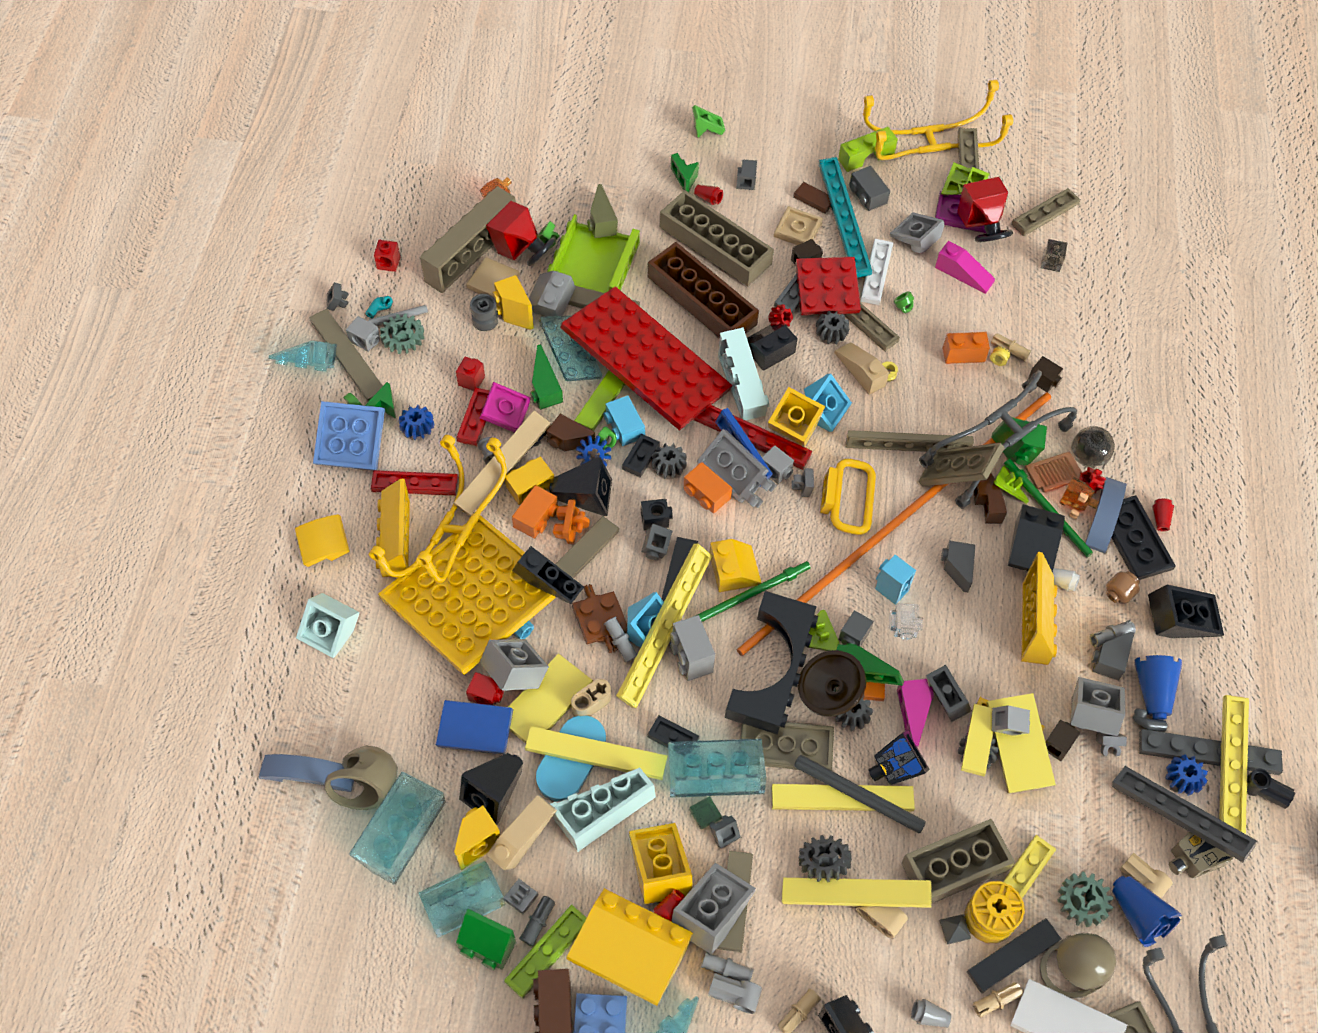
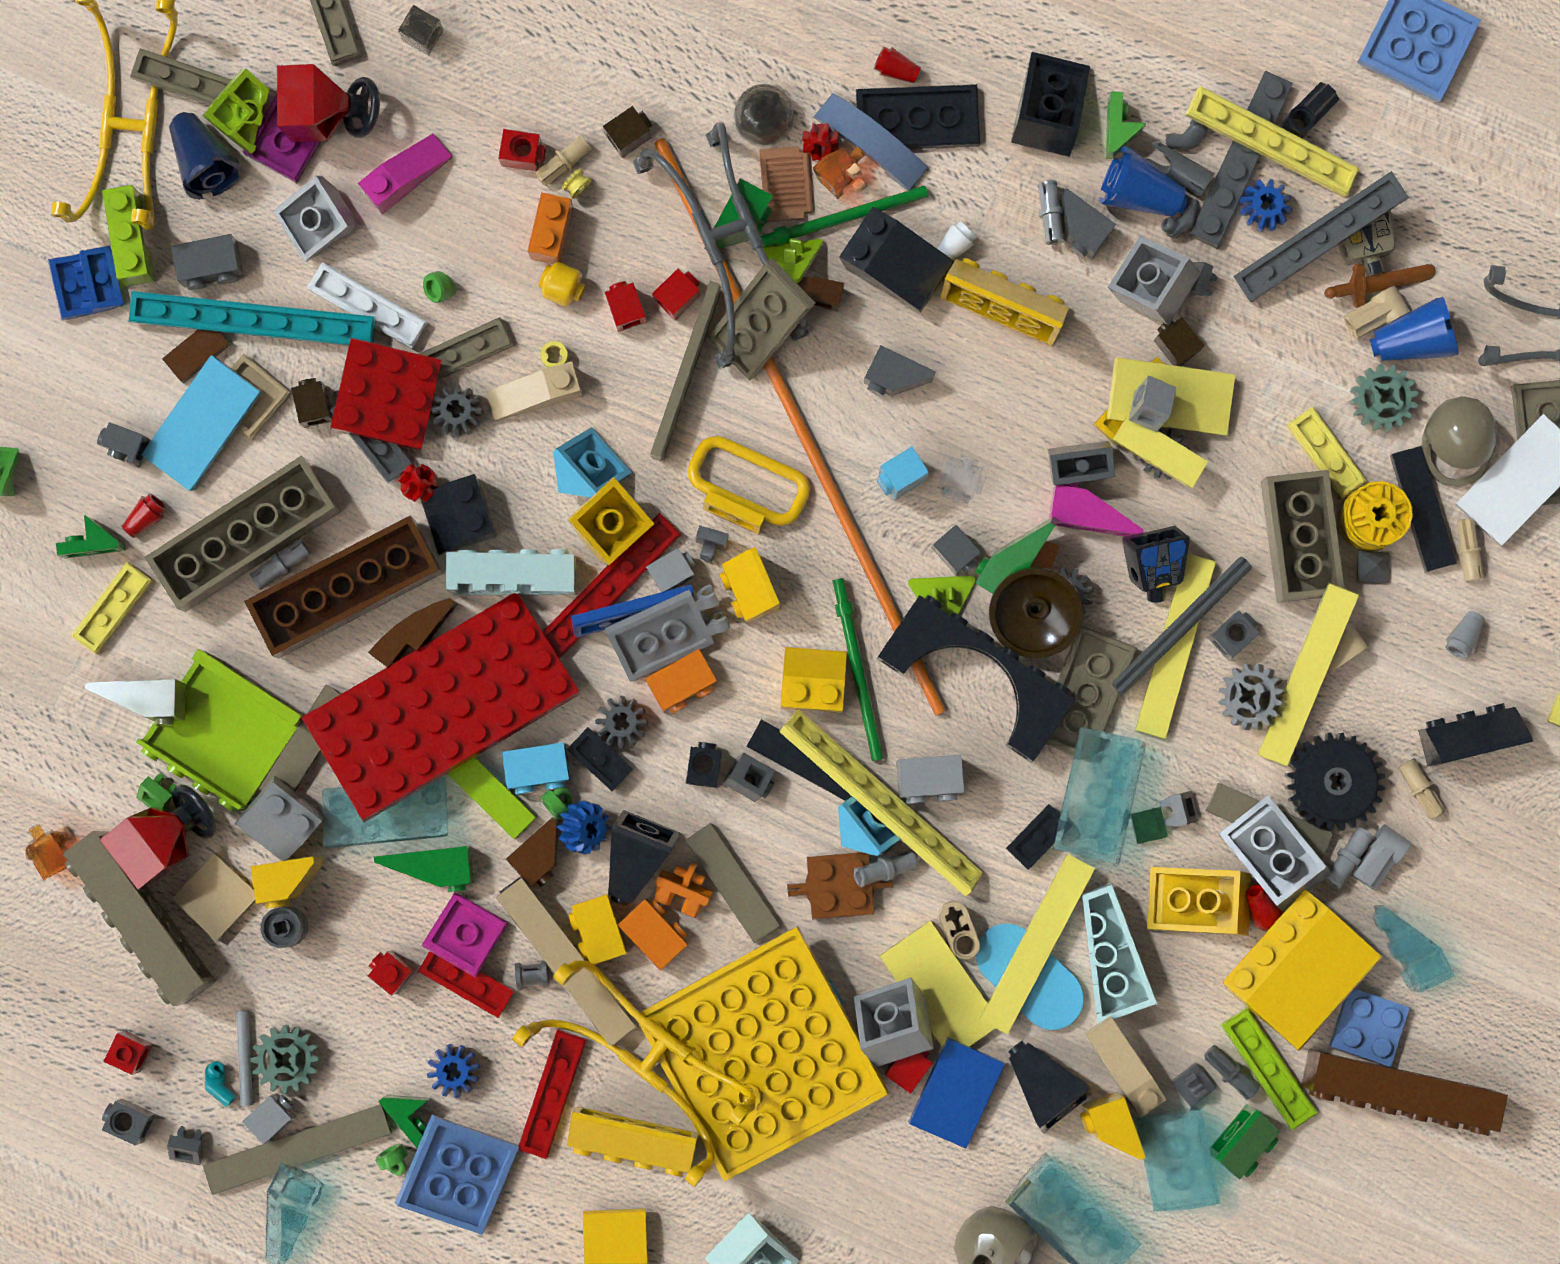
camera: 70 degrees left, 25 degrees up
black slope [512,546,584,604] -> none
medium nougat head [1106,571,1140,604] -> none
none -> blue slope [48,246,123,321]
none -> light yellow tile [71,562,153,655]
none -> dark grey brick [102,1099,156,1146]
none -> medium azure tile [141,355,262,491]
none -> dark blue cone [169,112,242,200]
none -> light grey pin [250,538,311,590]
none -> reddish brown slope [368,598,458,668]
none -> red brick [498,129,546,171]
none -> yellow head [538,262,586,307]
none -> red brick [604,281,647,332]
none -> red brick [652,268,701,321]
none -> yellow slope [719,546,780,624]
none -> bright green slope [1105,91,1146,159]
none -> dark grey piece [1145,141,1215,197]
none -> dark grey arm [1165,120,1208,149]
none -> dark grey brick [1207,611,1260,660]
none -> black gear [1285,732,1385,831]
none -> dark orange sword [1324,263,1436,308]

